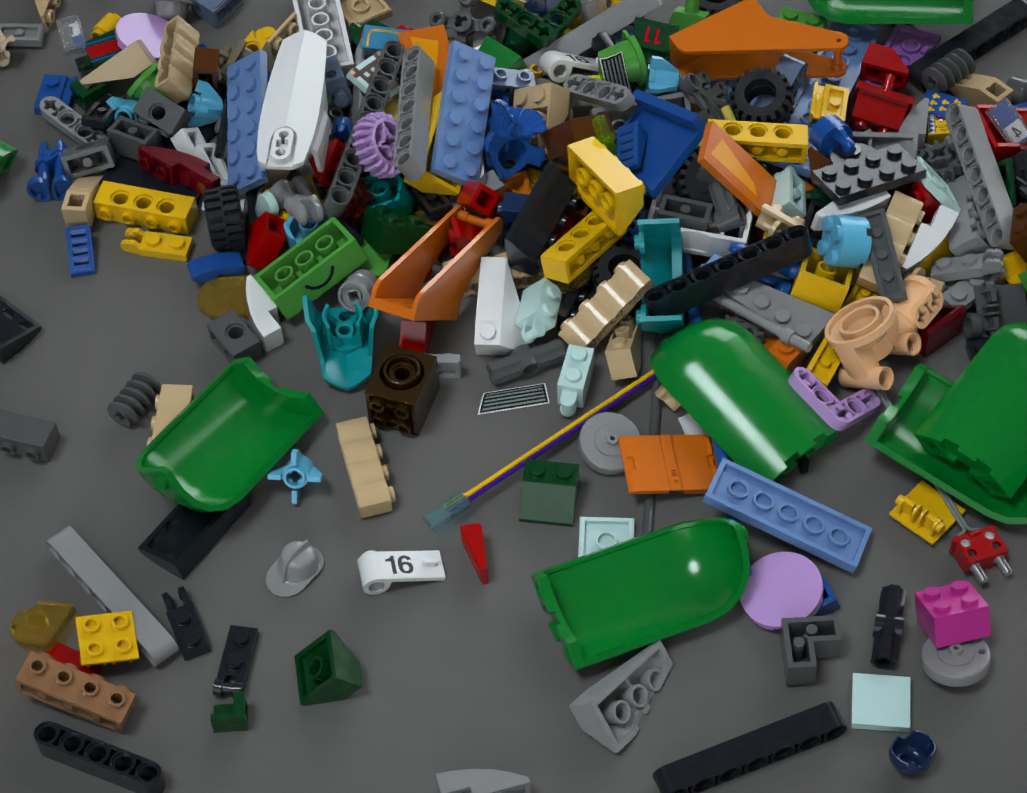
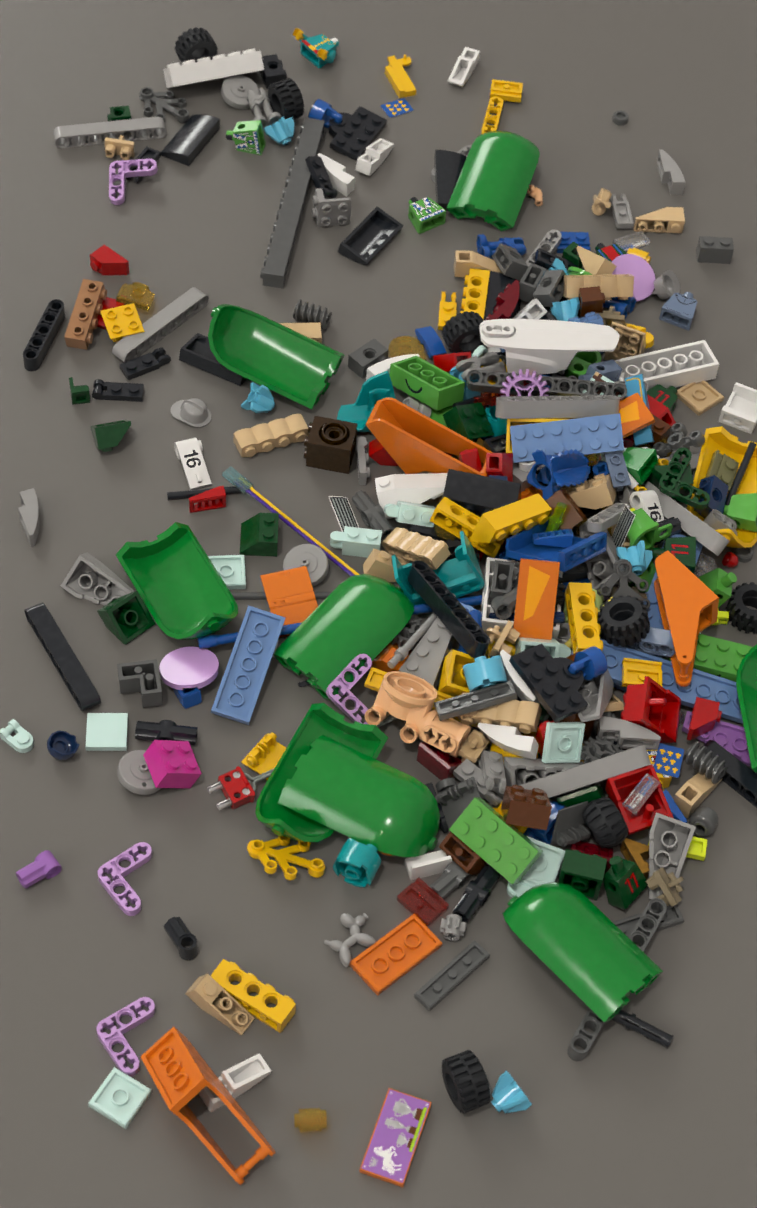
camera: 75 degrees right, 0 degrees up
blue slope [65,224,96,277] -> none
none -> dark green slope [97,591,155,644]
none -> black bar [167,486,241,500]

